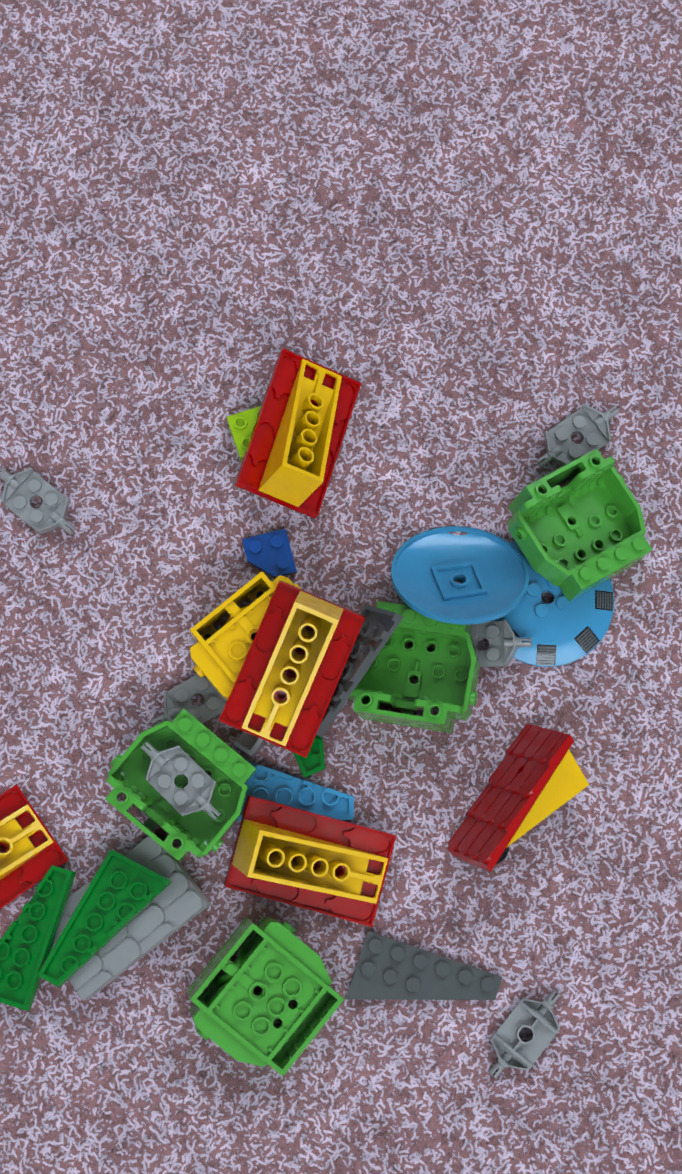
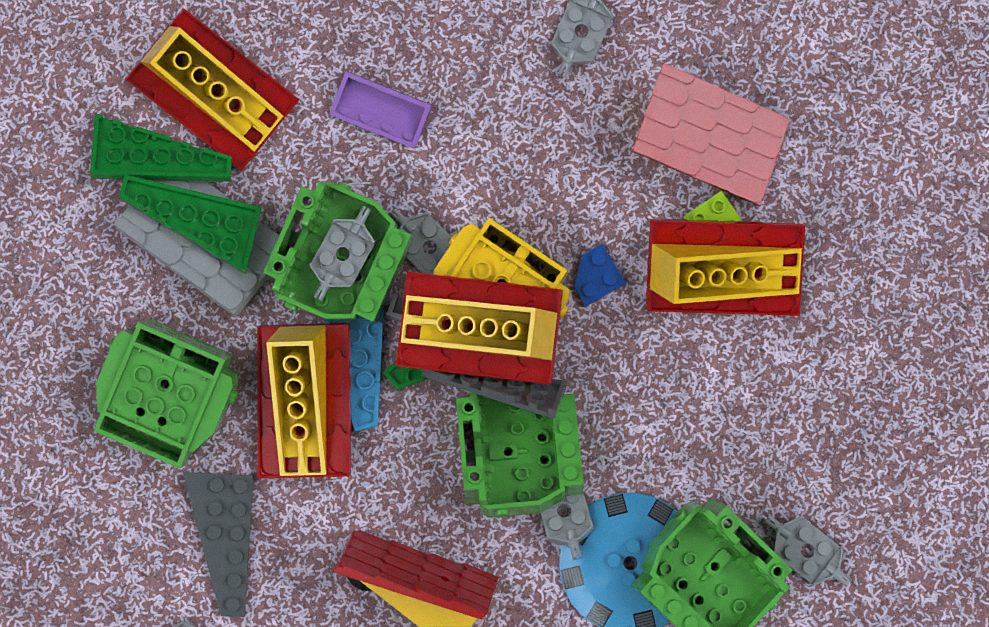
camera: 75 degrees right, 5 degrees up
dark azure dish [391,526,529,625] -> none
none -> medium lavender slope [329,71,433,149]
none -> piece [632,63,790,206]

